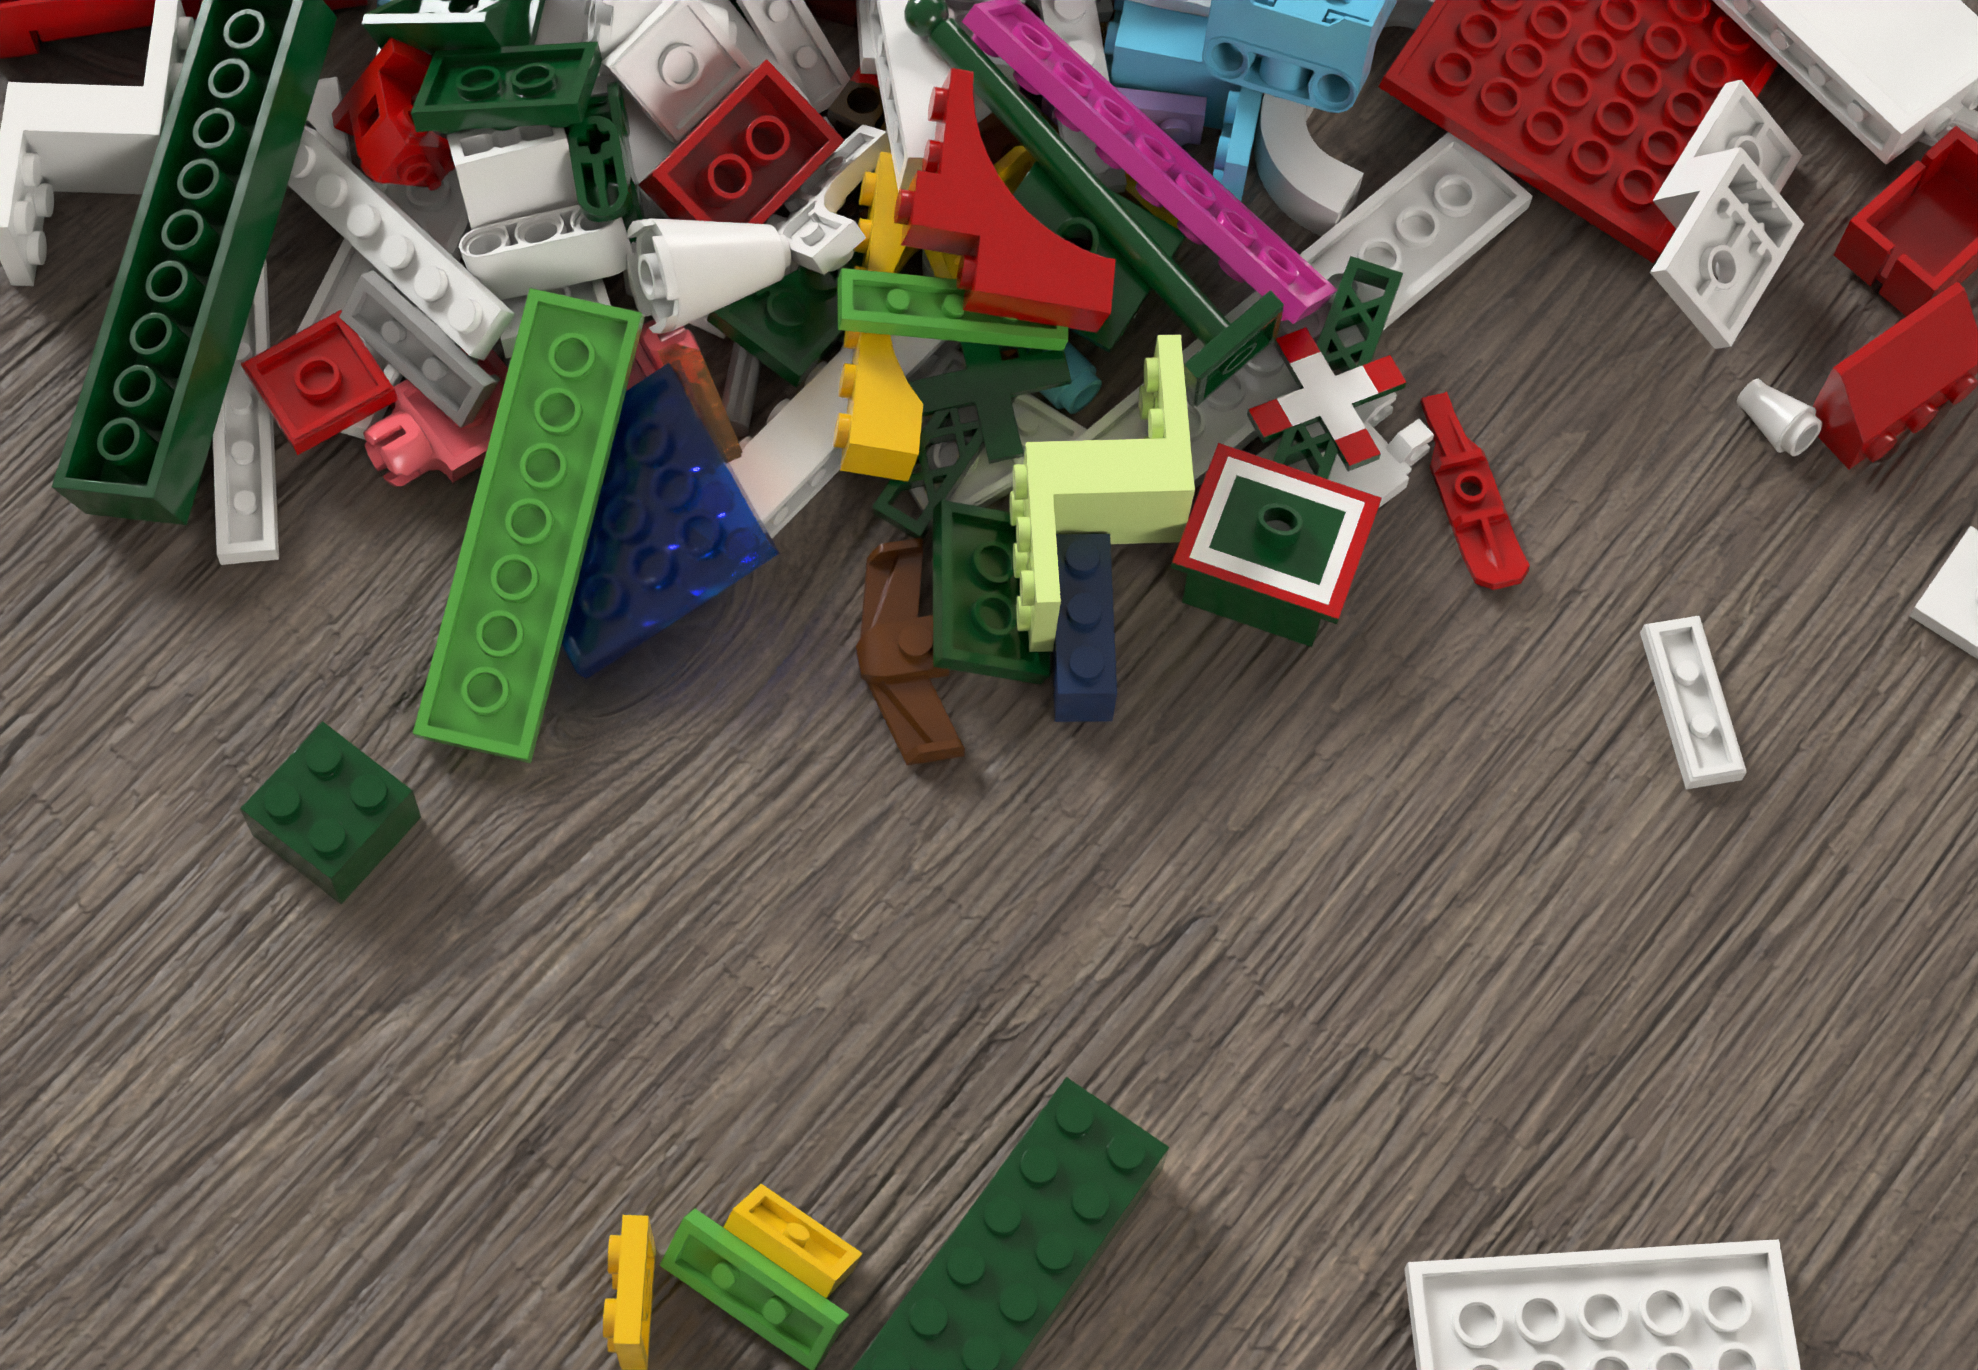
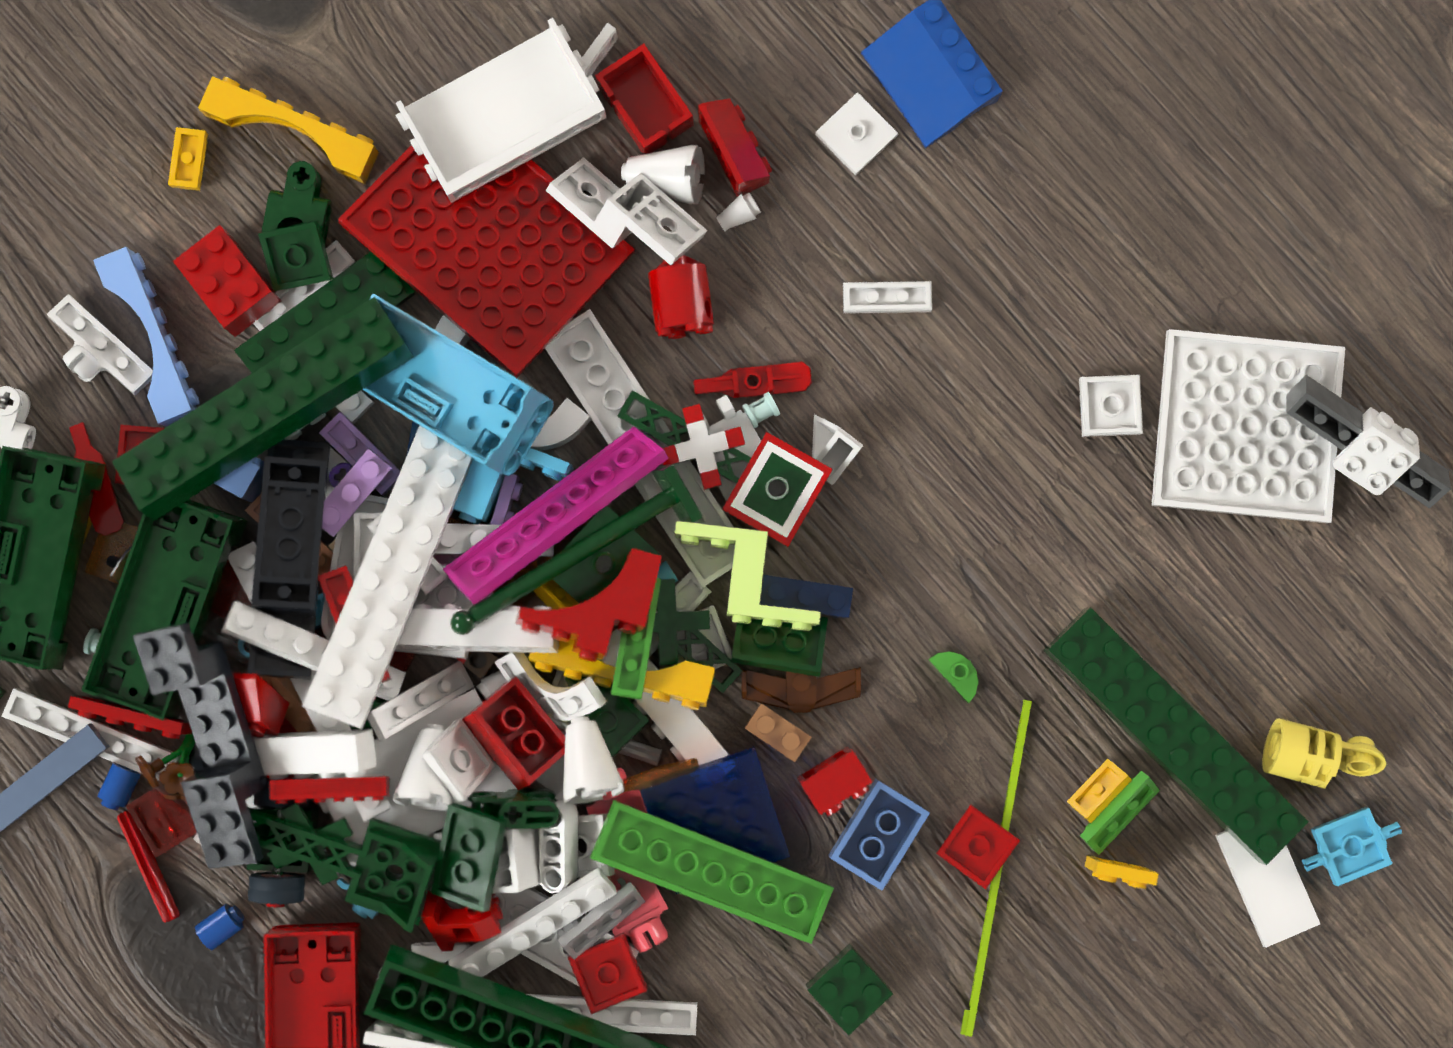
camera: 80 degrees left, 20 degrees up
none -> white cone [621,145,705,205]
none -> red cylinder [648,255,714,339]
none -> light aqua bush [742,392,780,429]
none -> medium nougat brick [744,703,812,762]
none -> red brick [797,746,873,816]
none -> white slope [812,414,863,485]
none -> medium blue brick [828,778,930,891]
none -> bright green plate [928,652,978,703]
none -> red tile [936,805,1020,890]
none -> lime piece [960,700,1032,1037]
none -> white plate [1079,375,1143,437]

